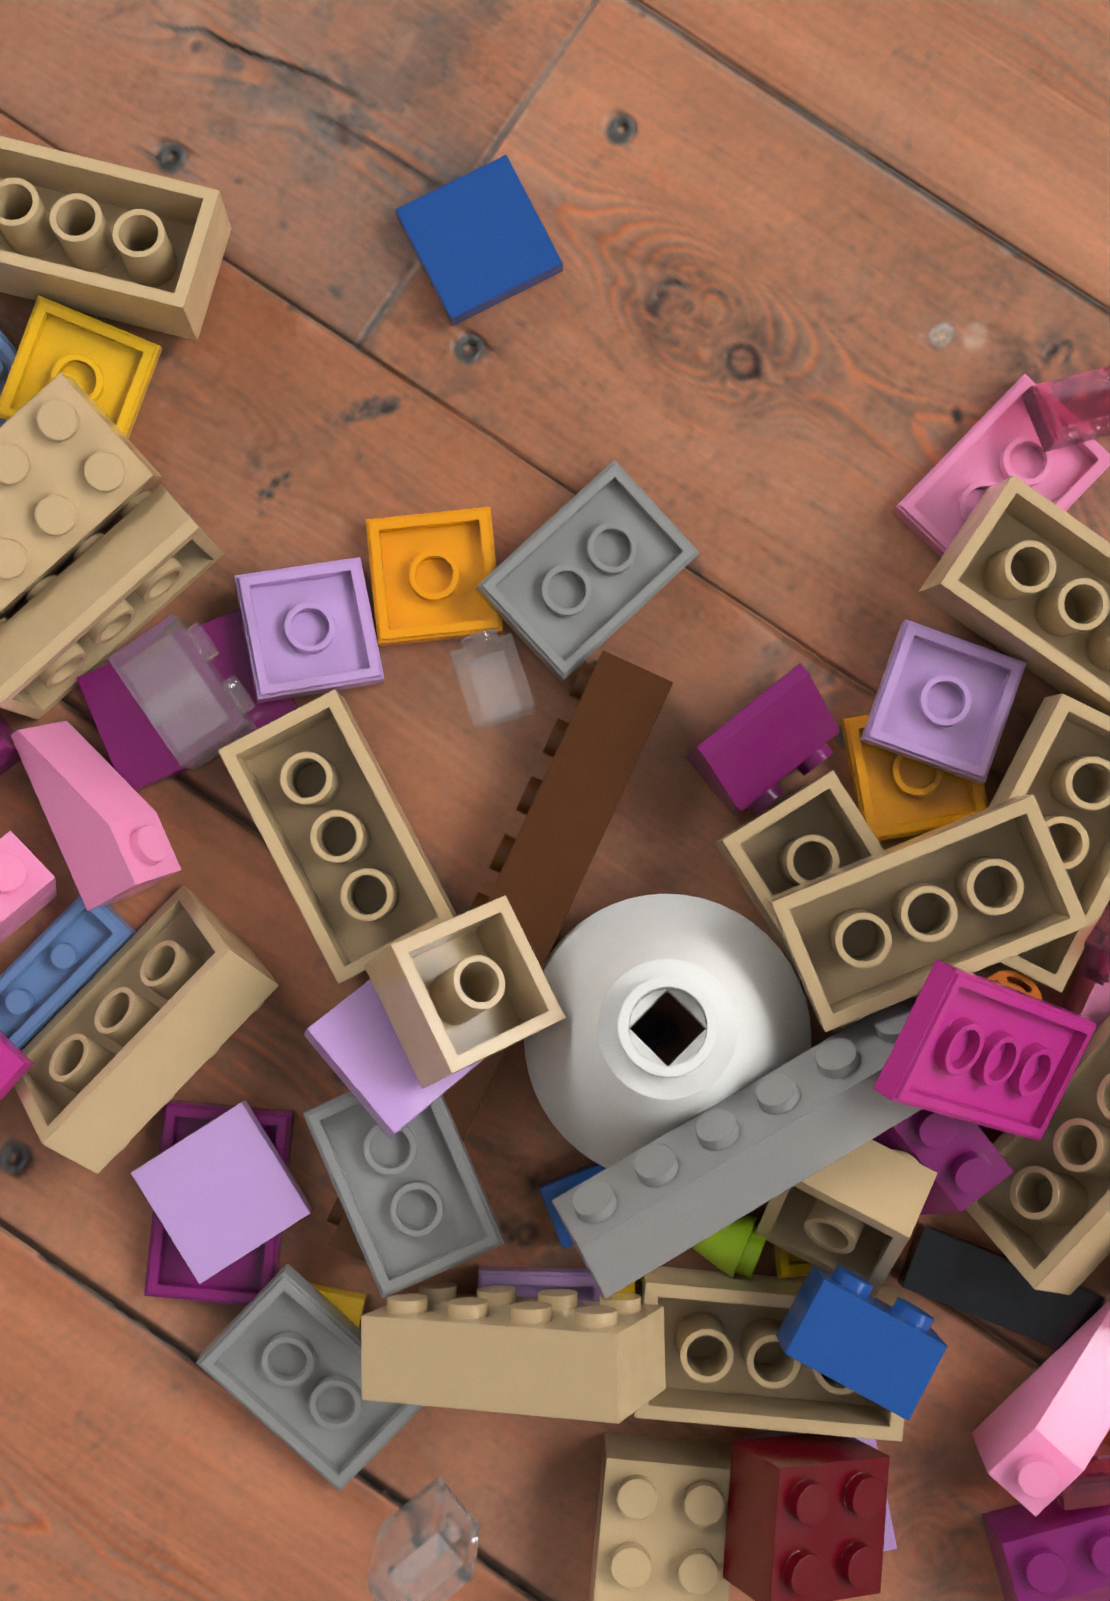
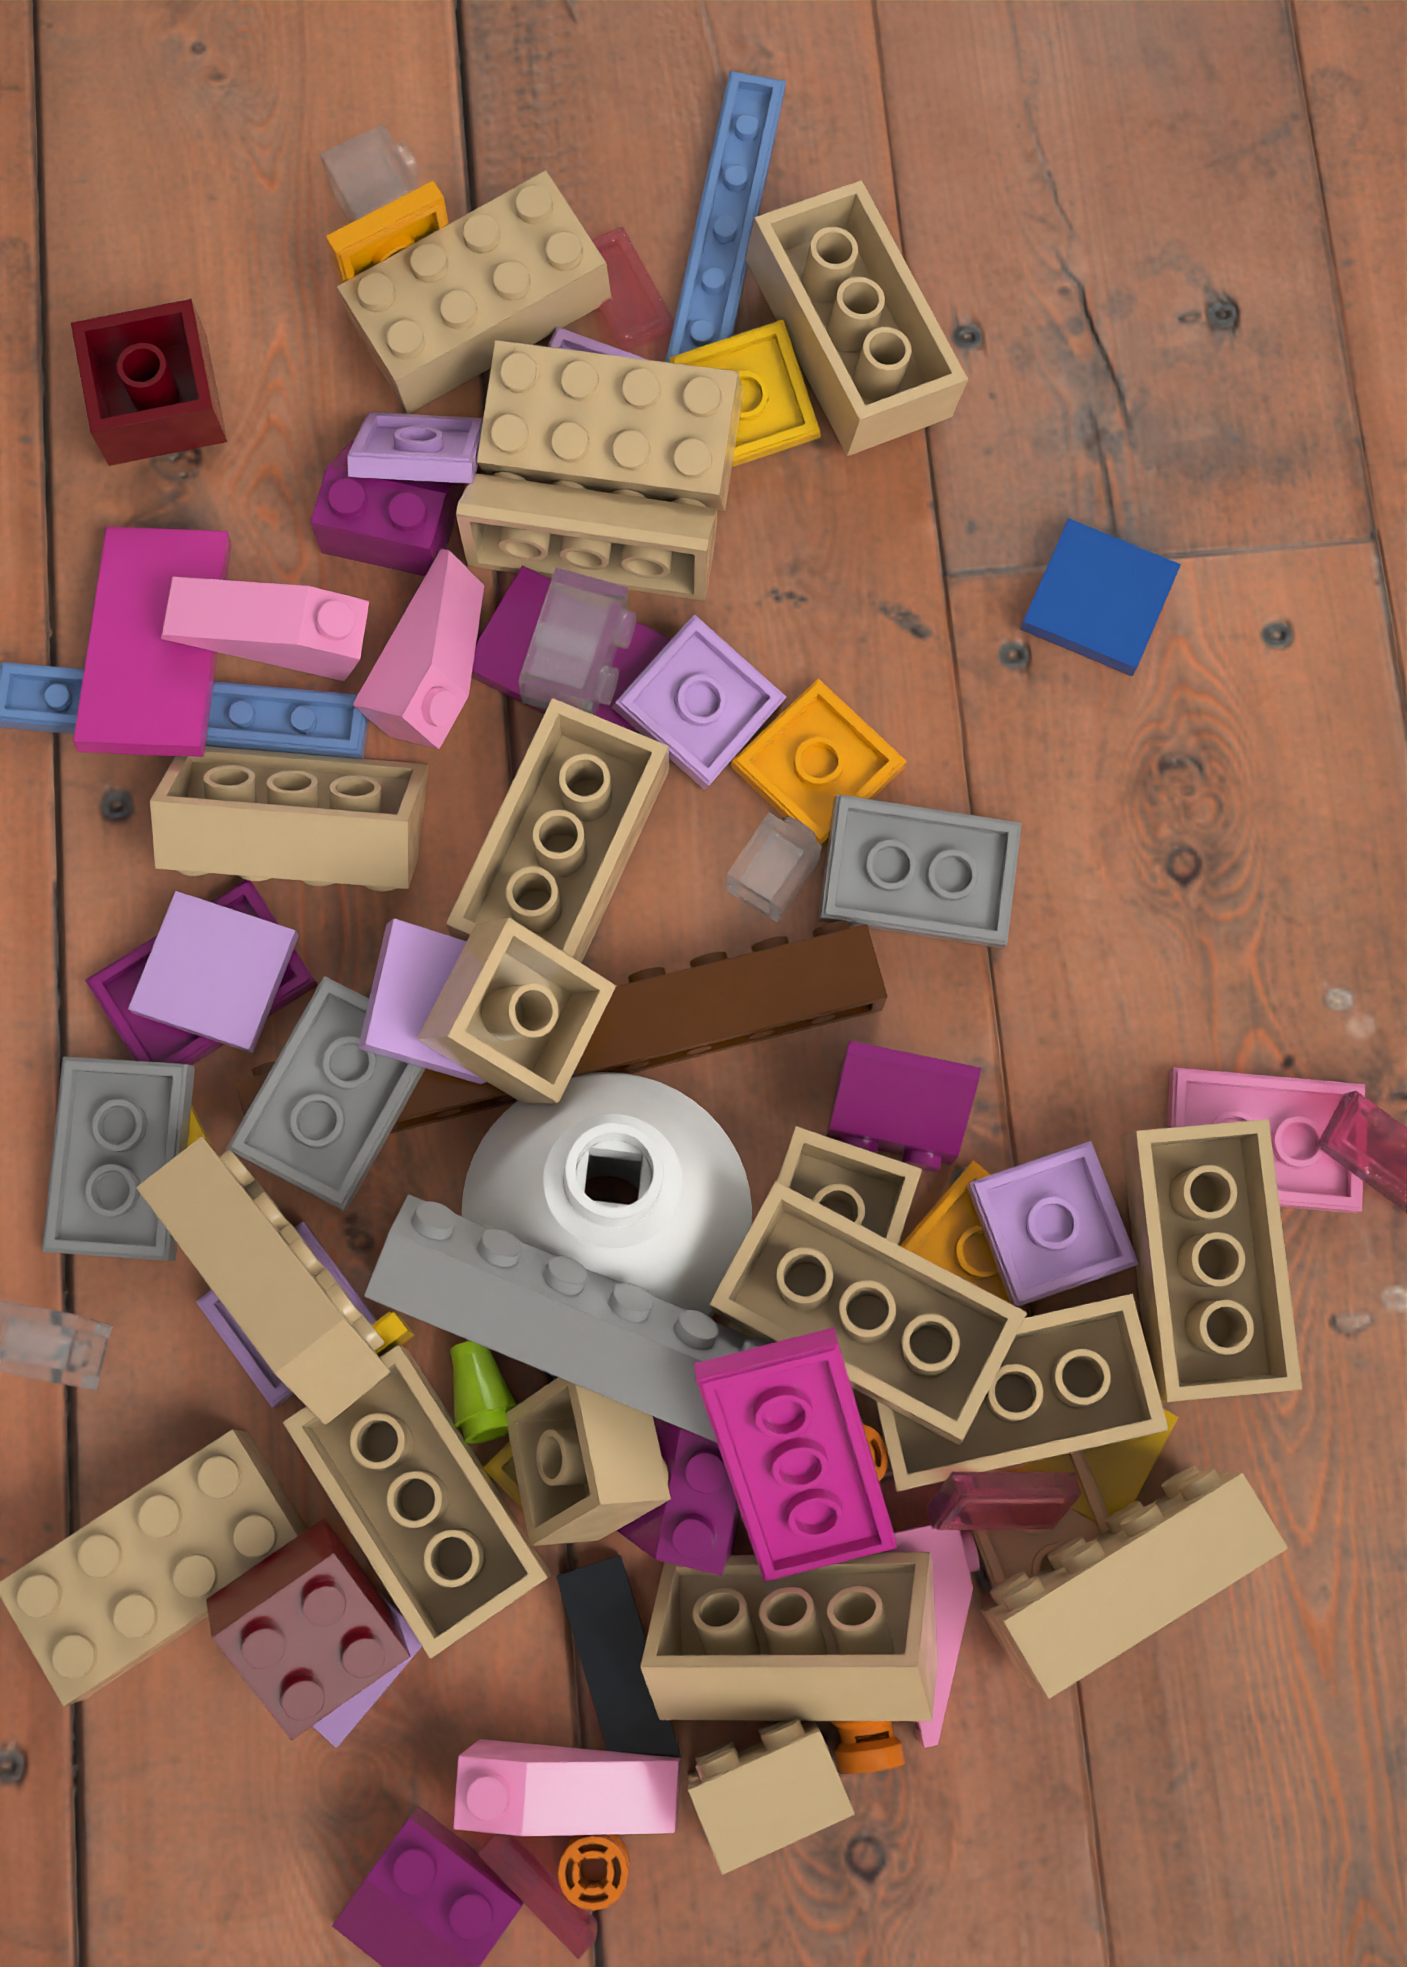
camera: 50 degrees right, 10 degrees down
blue brick [776,1264,947,1421] -> none

